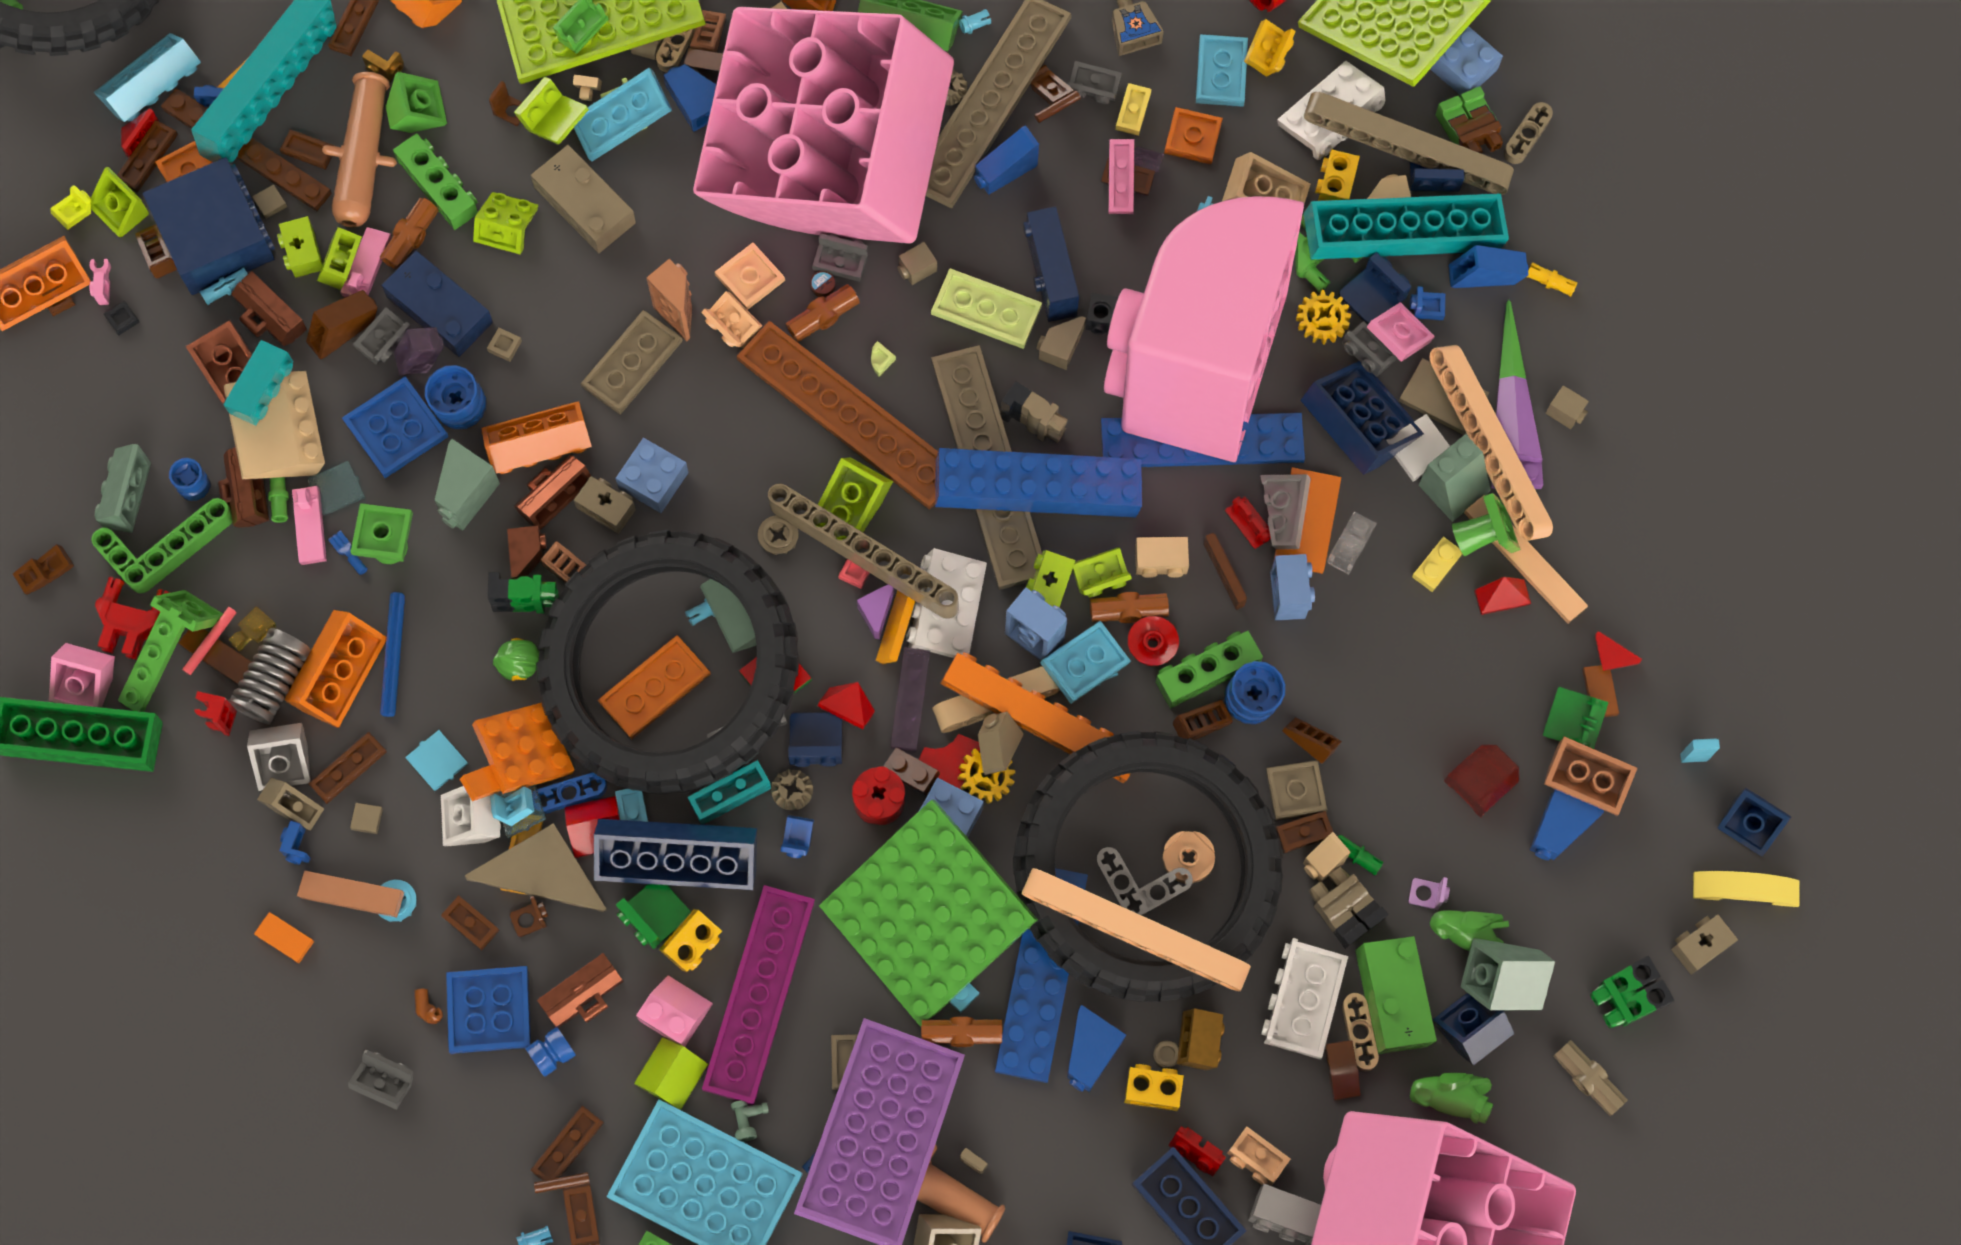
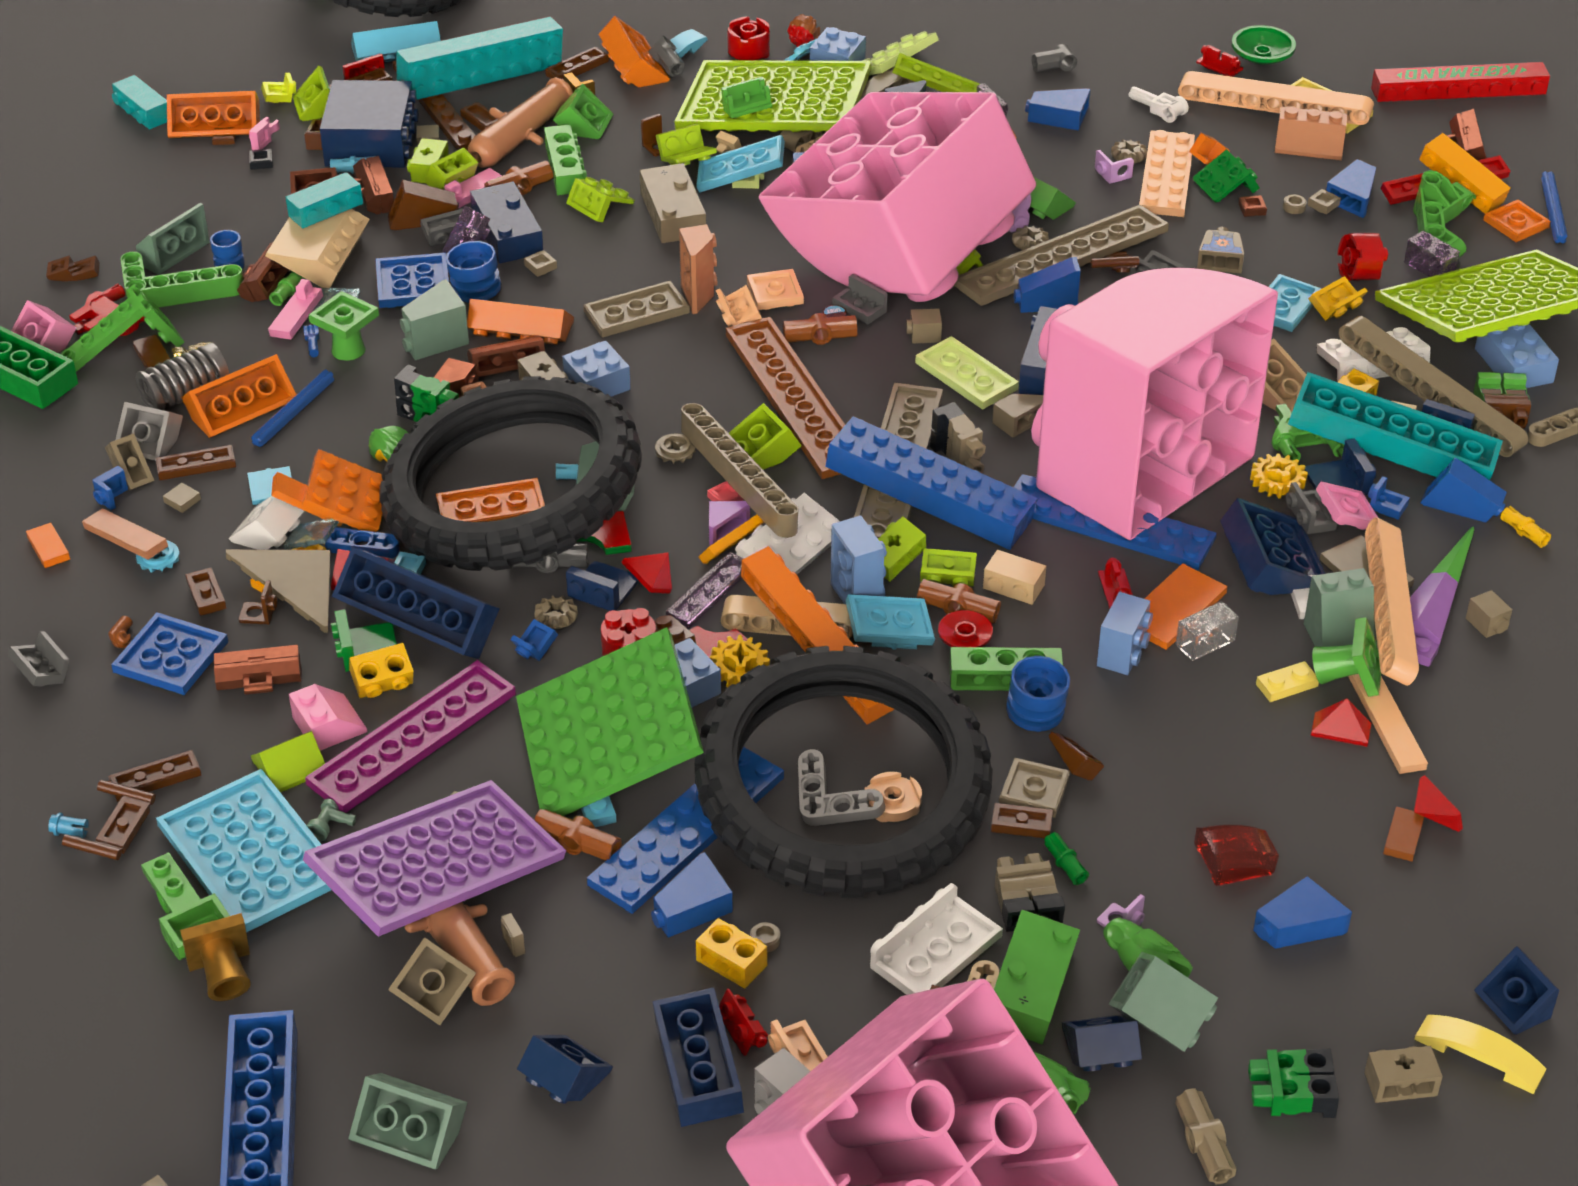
camera: 30 degrees right, 30 degrees down
coral bar [182,607,237,675] -> none
red hinge [194,691,237,736] -> none
medium azure bracket [490,787,534,826] -> none
blue wheel [525,1027,576,1077] -> none
teal brick [688,760,771,825] -> none
yellowish green tile [871,341,896,377] -> none
medium azure pin [959,9,991,34] -> none
dark tan slope [978,712,1024,774] -> none
light nougat beam [1022,868,1251,992] -> none
reddish brown slope [1173,699,1233,740] -> none
pearl gold brick [1177,1008,1225,1070] -> none
reddish brown tile [1203,533,1247,610] -> none
light grey wing [1261,474,1311,549] -> none
tan slope [1303,832,1350,882] -> none
green hinge [1543,686,1609,749] -> none
nougat slope [1544,737,1637,816] -> none
medium azure tile [1680,738,1720,763] -> none

